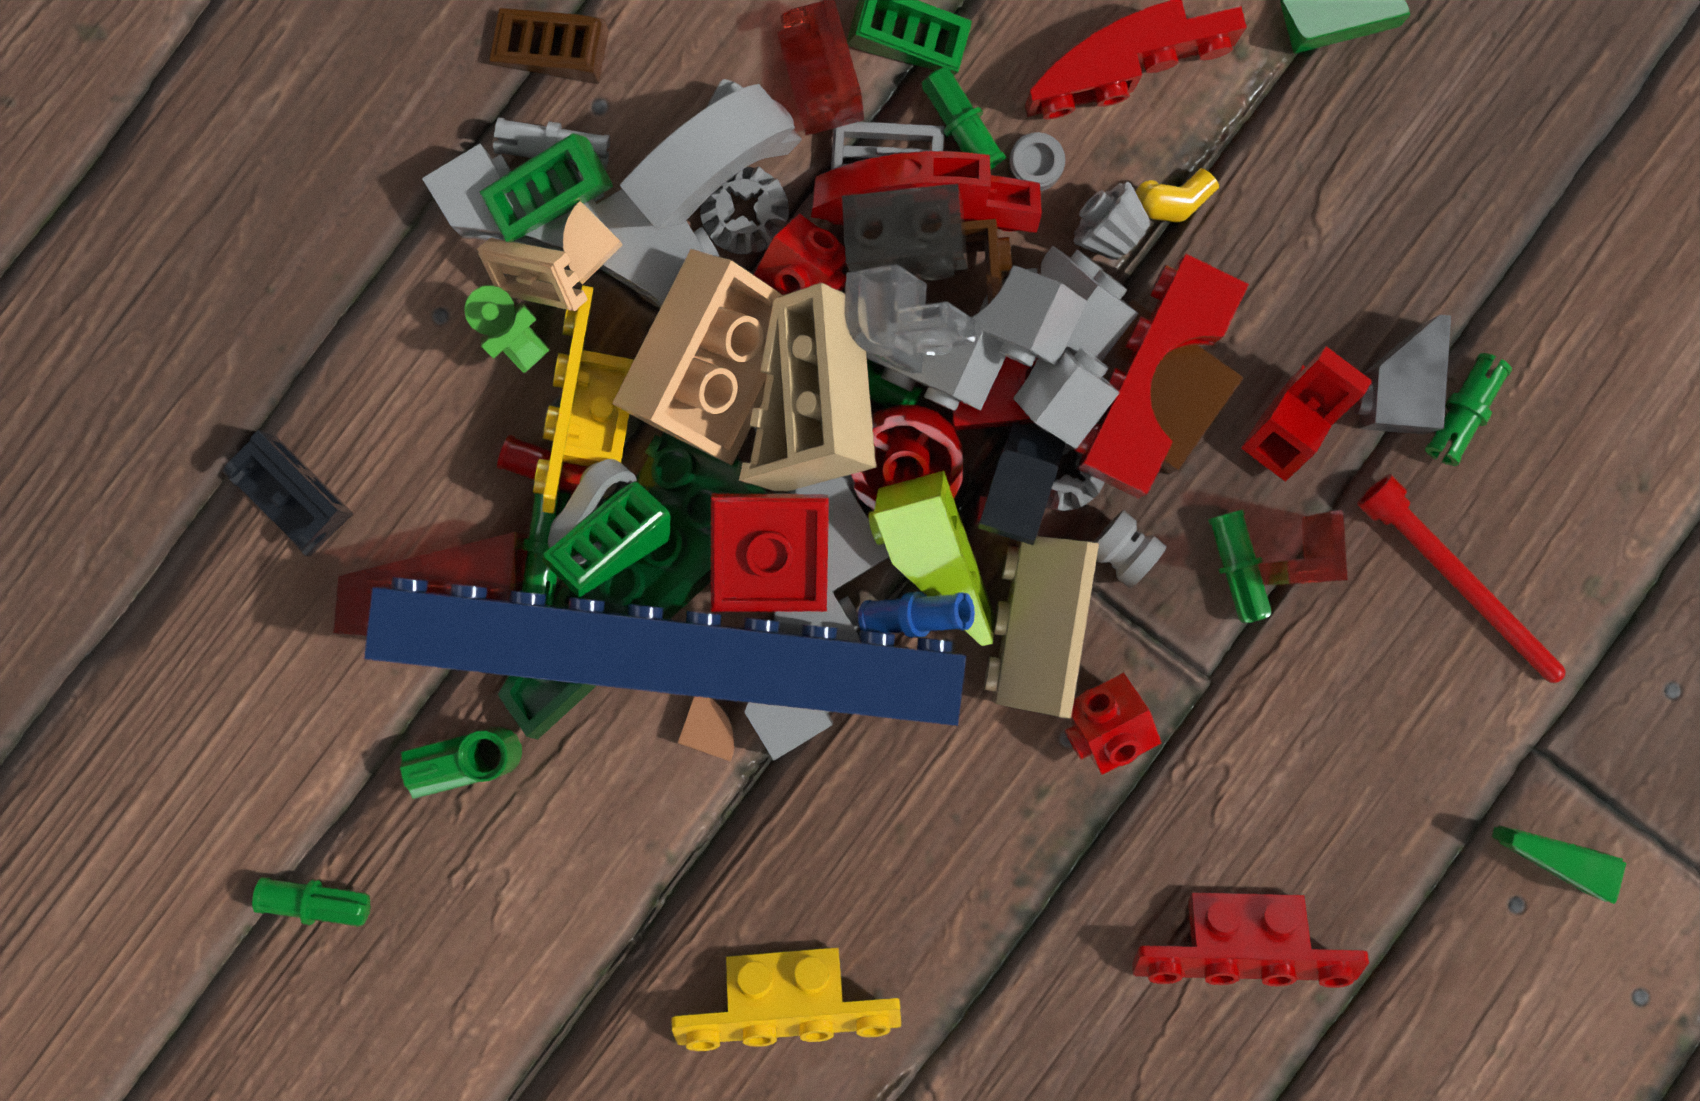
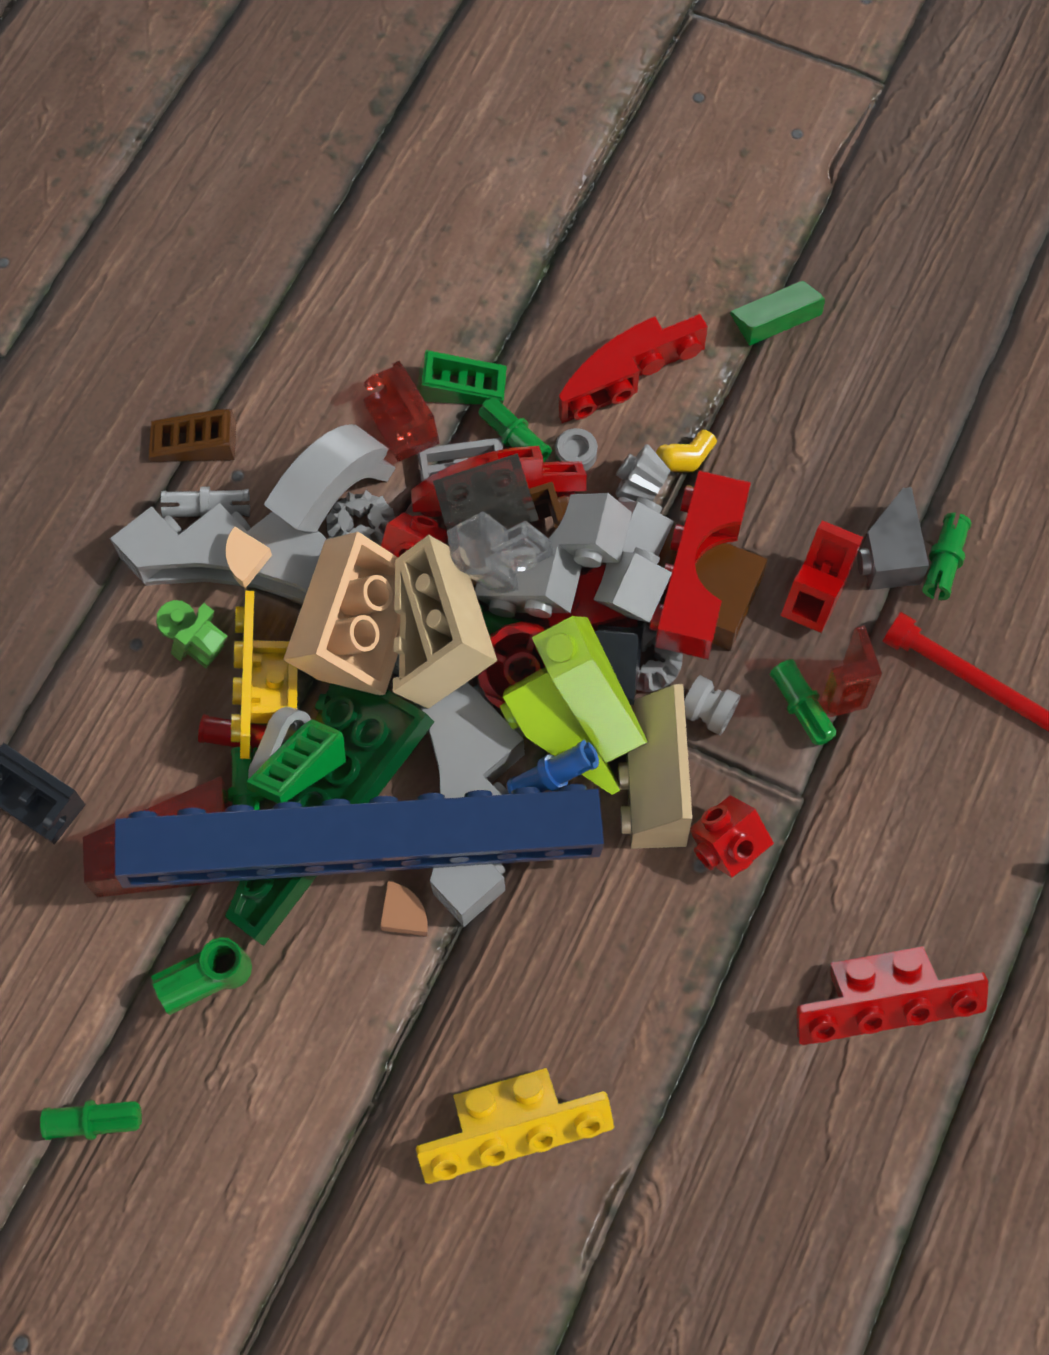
camera: 10 degrees left, 20 degrees down
light nougat tile [477,238,588,311] -> none
green slope [479,133,613,243] -> none
red tile [711,494,829,612] -> none
none -> lime slope [532,616,648,763]

